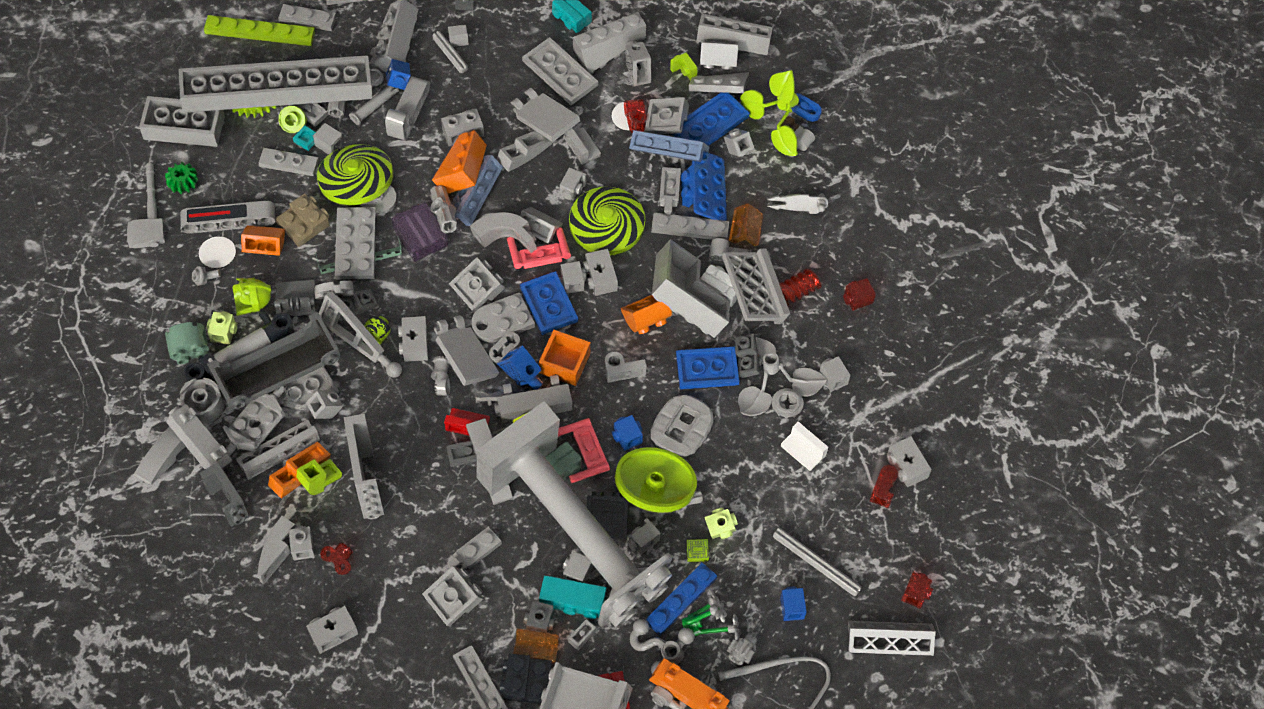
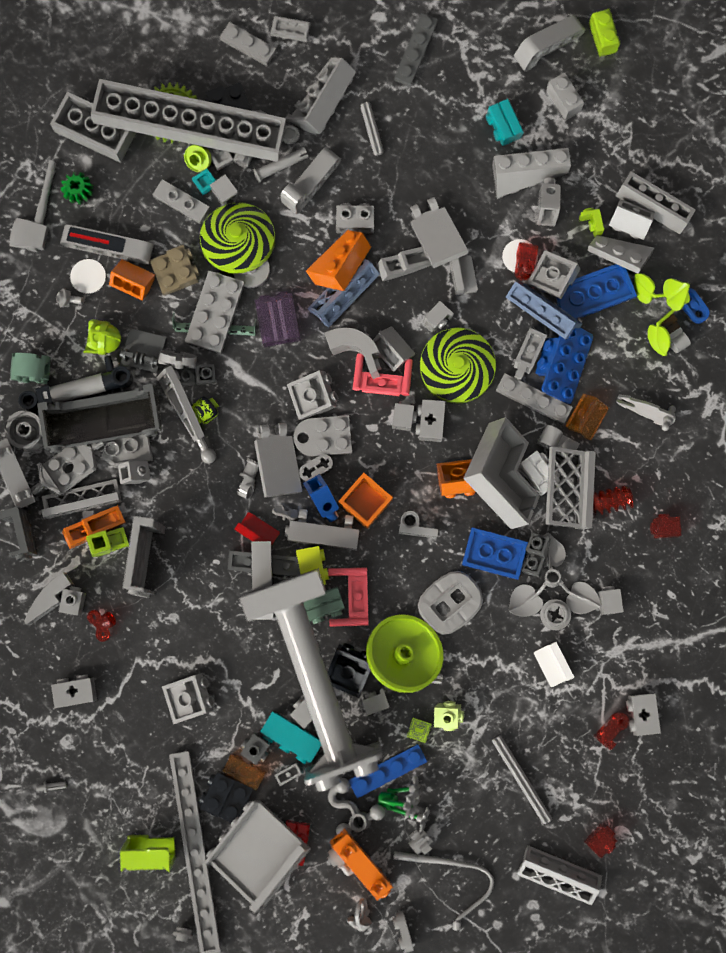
camera: 25 degrees right, 20 degrees up
lime plate [204,15,315,46] -> none
yellowish green brick [207,311,237,344] -> none
blue brick [386,59,411,90] -> none
light grey brick [398,316,428,362] -> none
light grey piece [430,185,457,233] -> none
light grey hinge [447,526,502,569] -> none
light grey piece [448,25,469,47] -> none
blue plate [520,271,578,335] -> none
light grey plate [522,37,598,105] -> none
blue brick [612,415,643,451] -> none
light grey brick [724,128,755,157] -> none
blue brick [780,586,806,621] -> none

